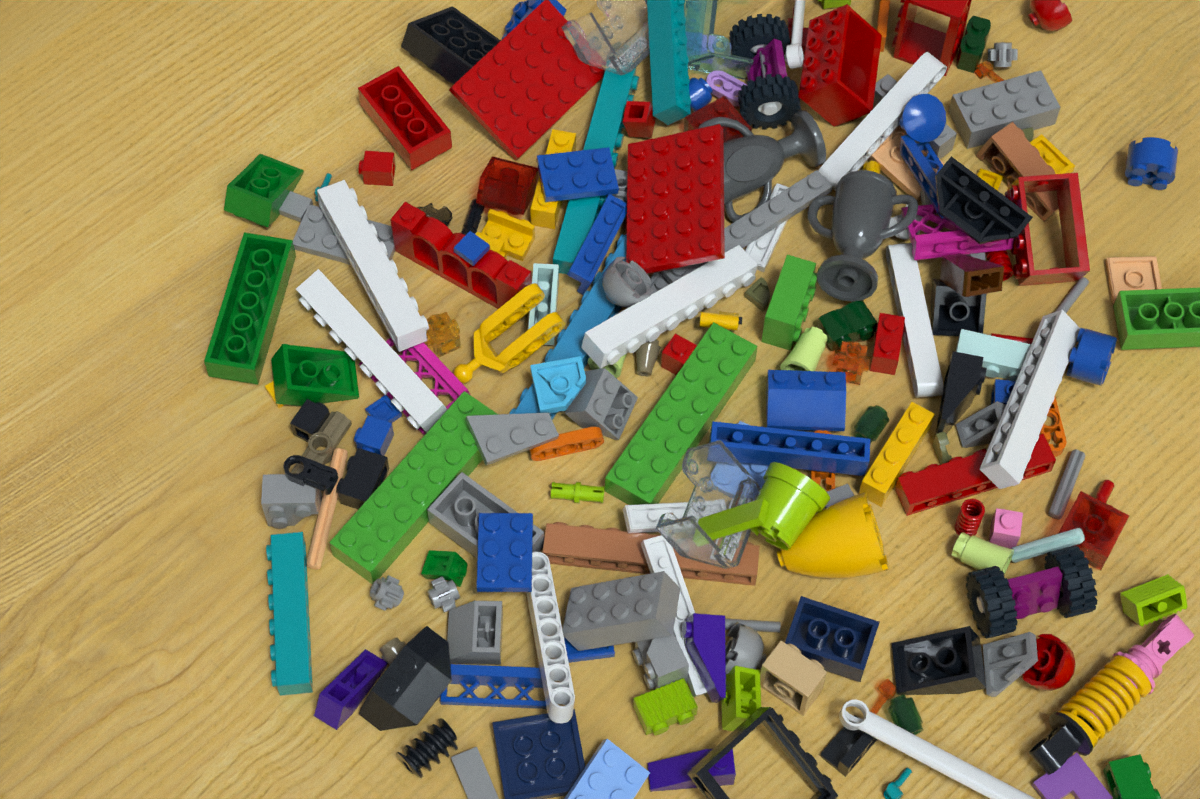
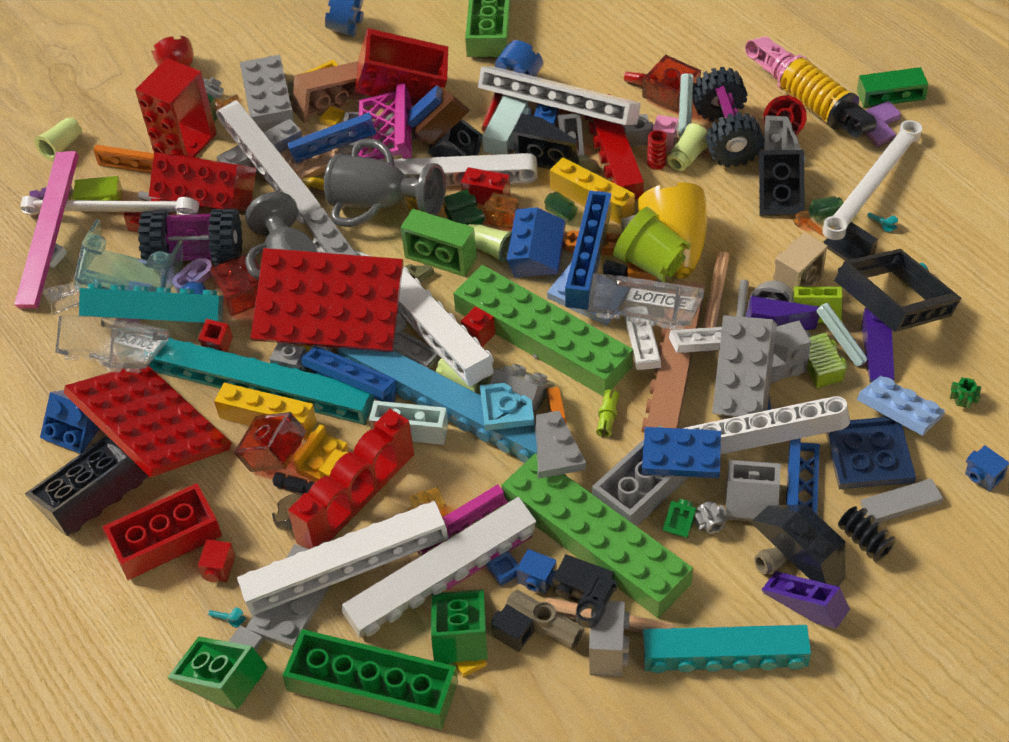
camera: 80 degrees left, 10 degrees down
light grey gear [370,575,404,611] -> none
yellow piece [453,283,565,384] -> none
blue tile [454,231,490,266] -> none
blue plate [536,147,619,202] -> none
light grey cylinder [602,256,654,308] -> none
lime tile [693,498,769,544] -> none
yellow piece [700,311,742,331] -> none
dark blue brick [785,596,880,682] -> none
blue dish [900,94,946,143] -> none
black wedge [935,156,1033,244] -> none
light grey axle [1048,449,1086,520] -> none
light grey bar [1055,277,1089,313] -> none
light nougat tile [1105,256,1162,305] -> none
lime brick [1120,574,1188,627] -> none
none -> blue tile [407,85,442,128]
none -> light grey brick [622,114,654,147]
none -> light nougat axle [702,251,729,328]
none -> light aqua axle [817,303,868,367]

